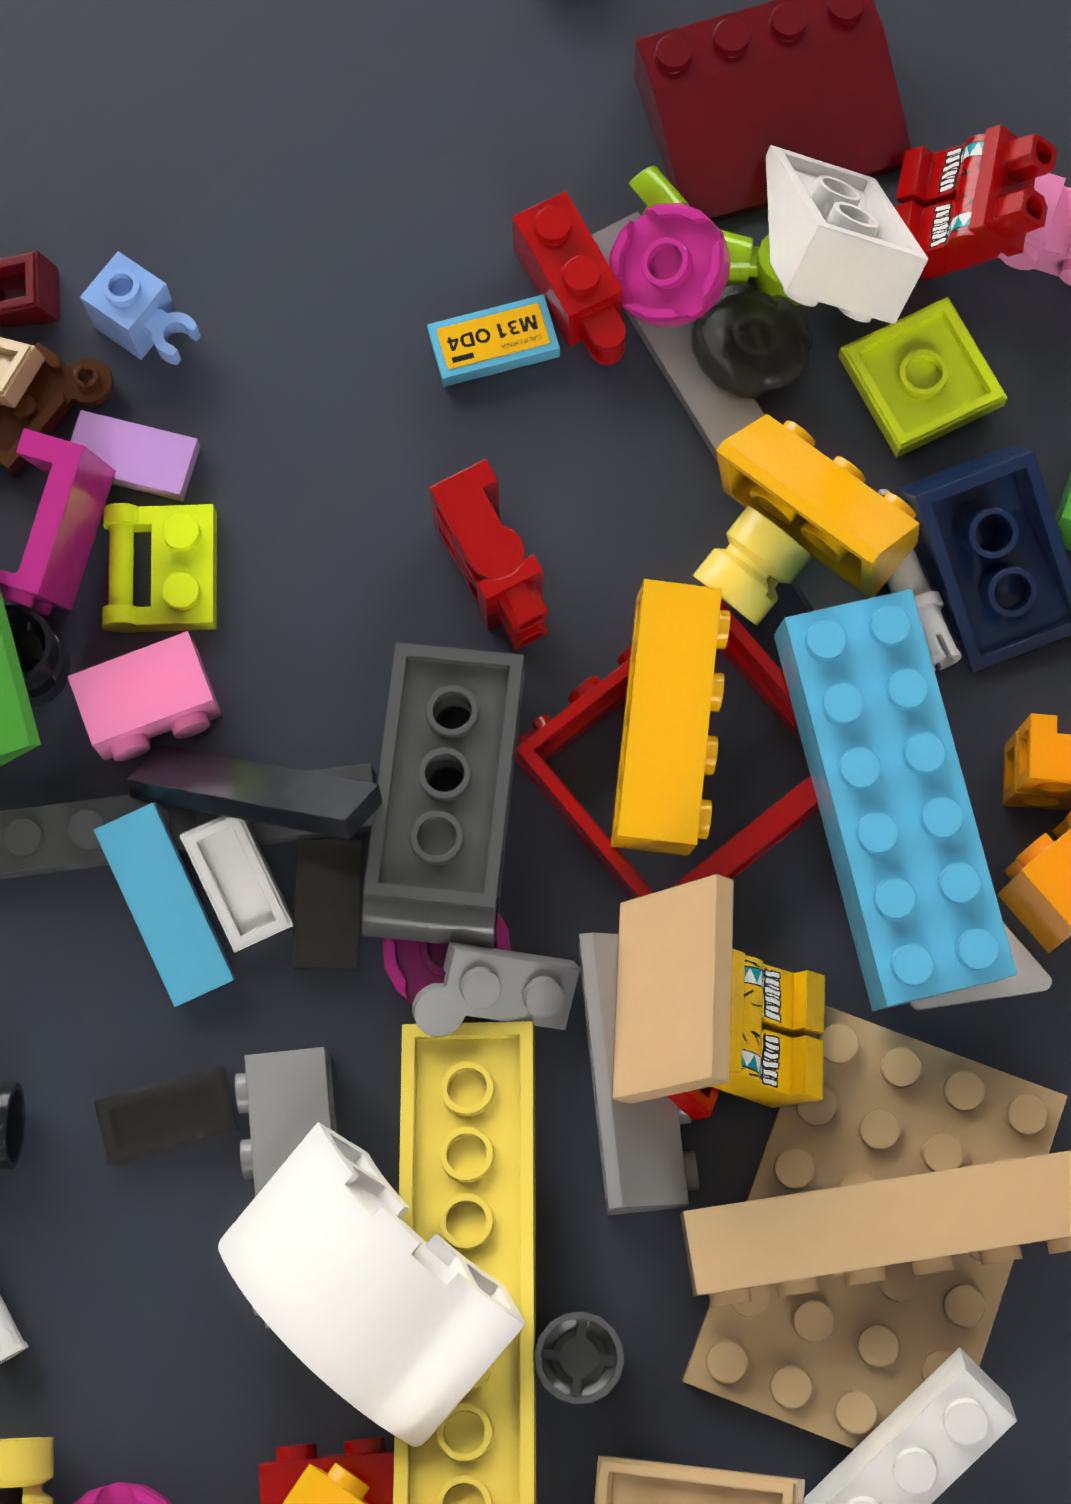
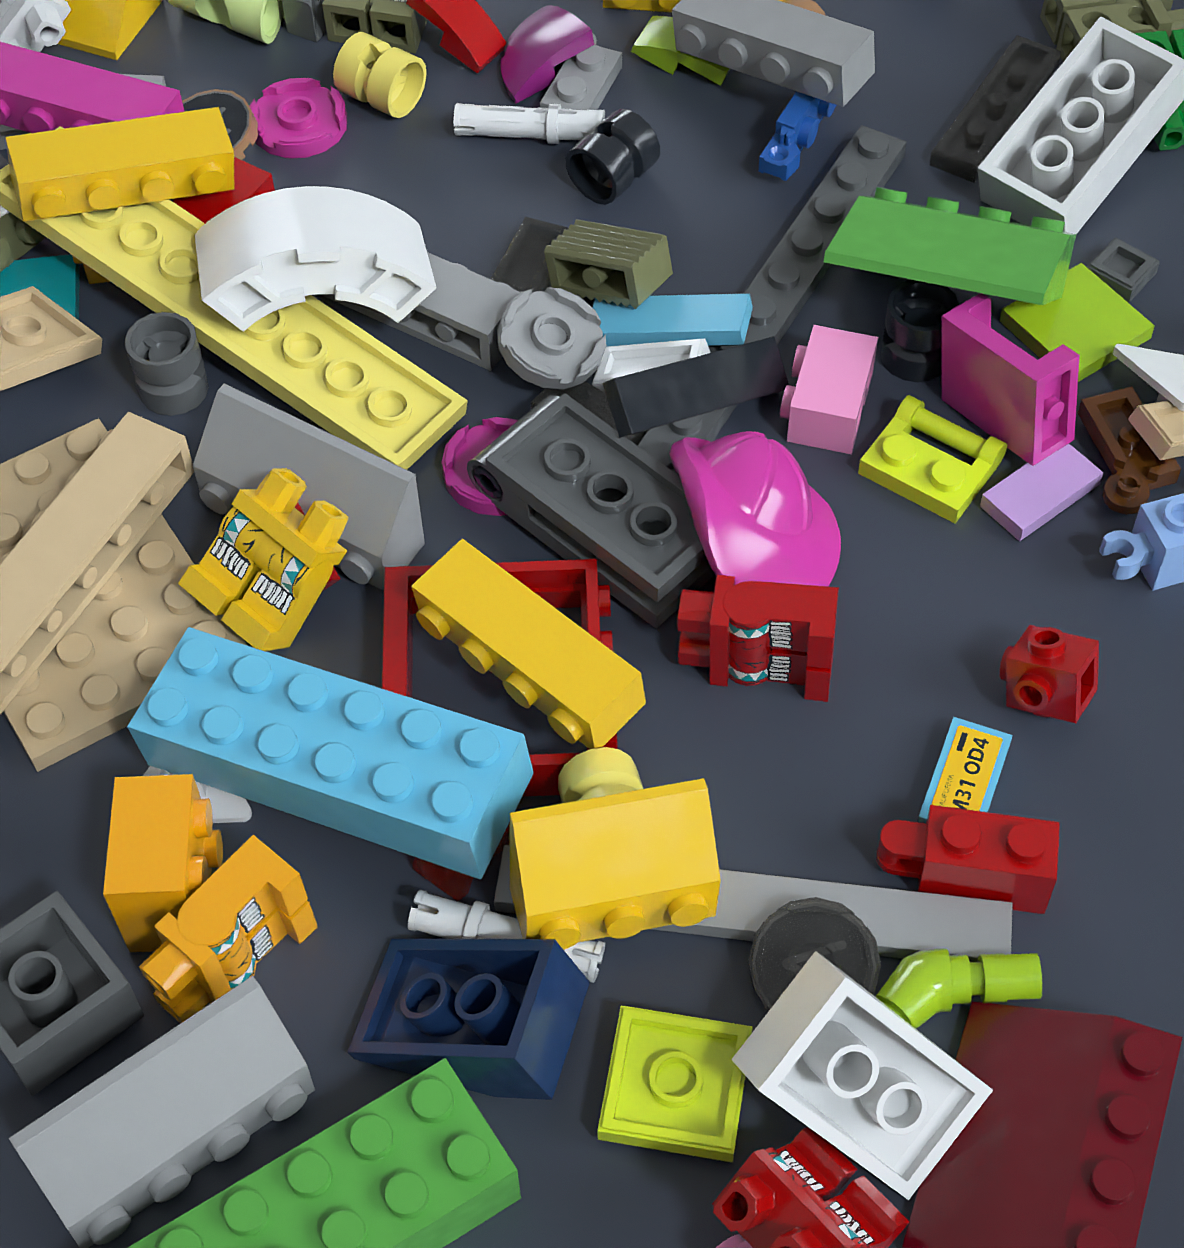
camera: 125 degrees right, 20 degrees down
light grey hinge [412,941,580,1037] -> none
dark pink tile [609,203,730,328] -> none
tan tile [612,874,734,1104] -> none
none -> light grey tile [497,287,607,389]
none -> olive brick [544,219,673,309]
none -> dark pink piece [669,431,841,587]
none -> red brick [1000,625,1099,724]

